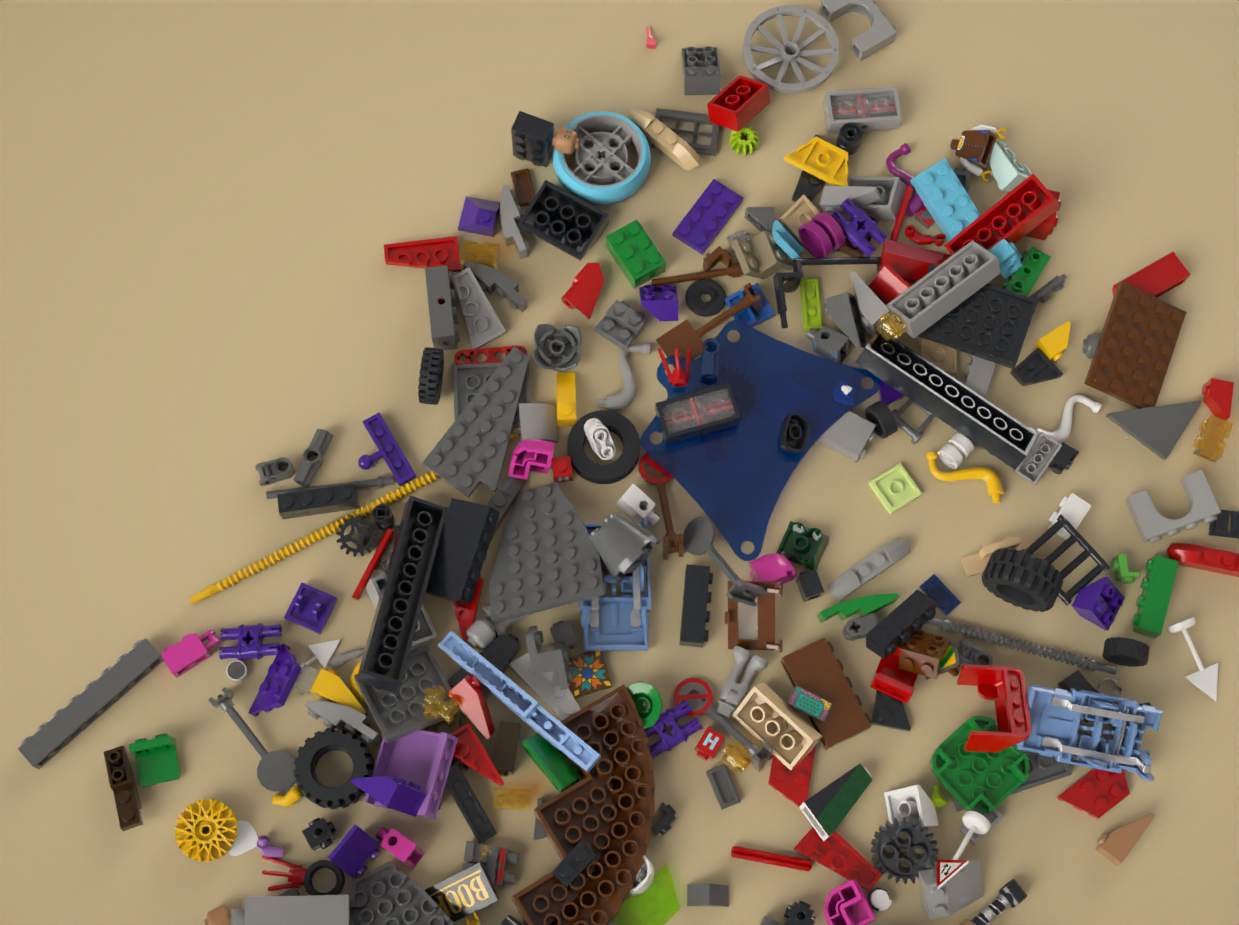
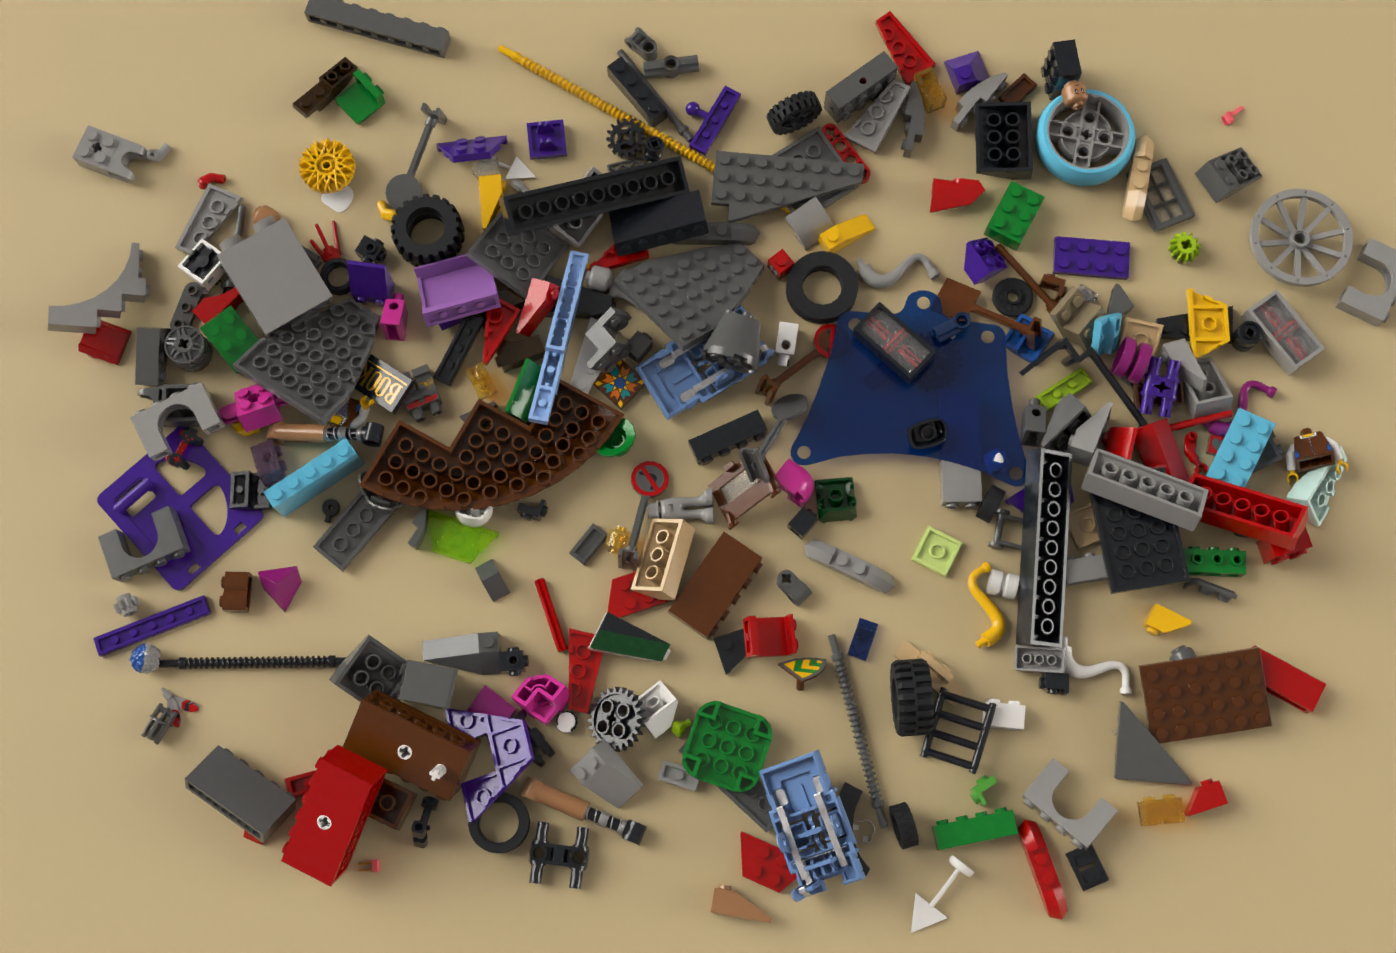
camera: 65 degrees right, 5 degrees up
dark pink brick [161,630,221,678] -> none
dark purple pin [219,623,282,661] -> none
flat silver tile [226,661,248,682] -> none
medium lavender arm [257,835,284,858] -> none
light grey slope [305,701,382,745] -> none
dark purple slope [351,776,427,817] -> none
red bar [352,528,394,601] -> none
clear yellow hips [423,685,459,723] -> none
dark pink brick [508,439,554,480] -> none
dark grey brick [532,324,582,371] -> none
black plate [552,841,596,887] -> none
white brick [584,418,616,460] -> none
dark grey plate [594,300,648,351] -> none
dark purple pin [645,700,703,759] -> none
red plant [658,348,691,387] -> none
red brick [695,727,725,761] -> none
red brick [707,75,770,132] -> none
tile [787,685,832,723] -> none
green slope [817,593,899,623] -> none
black brick [866,589,936,659] -> none
clear yellow head [877,312,905,341] -> none
reddish brown bracket [898,630,950,679] -> none
white piece [937,811,991,889] -> none
red windscreen [957,664,1032,752] -> none
dark grey piece [958,639,993,666] -> none
medium azure brick [988,239,1023,279] -> none
black wing [1010,348,1063,386] -> none
dark purple slope [1072,577,1125,631] -> none

